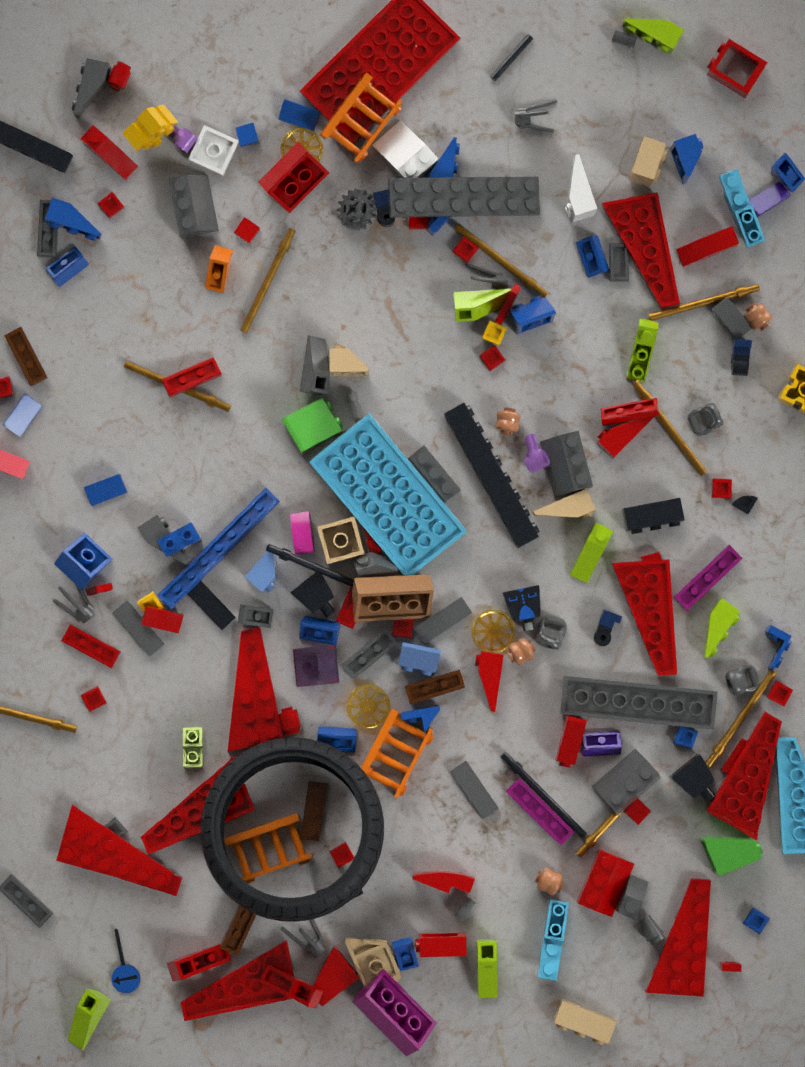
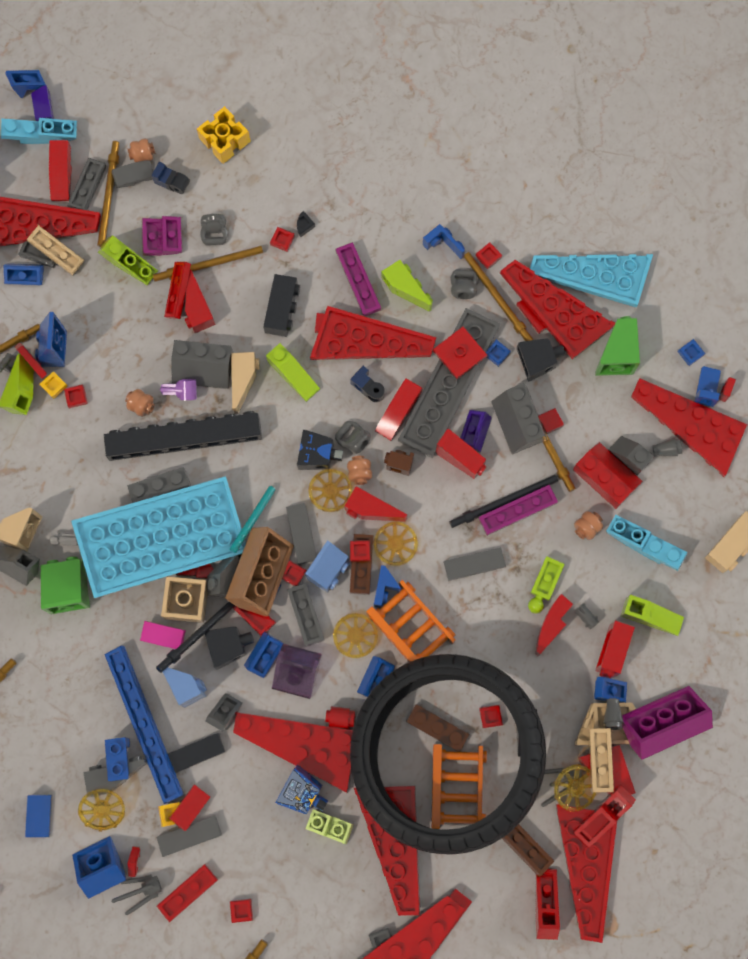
camera: 65 degrees left, 10 degrees down
none -> tan tile [27,225,84,276]
none -> dark grey tile [67,158,106,210]
none -> clear yellow wheel [78,789,125,832]
none -> magenta slope [142,216,182,256]
none -> teal bar [230,486,276,553]
none -> torso [275,765,329,814]
none -> red tile [350,541,370,562]
none -> clear yellow wheel [374,522,418,566]
none -> red slope [375,378,422,441]
none -> reddish brown brick [384,450,414,476]
none -> red plate [433,327,487,379]
none -> lime plate [528,556,565,614]
none -> clear yellow wheel [554,764,596,812]
none -> tan plate [589,728,614,792]
none -> dark grey cone [603,698,624,730]
none -> blue bracket [694,366,721,407]

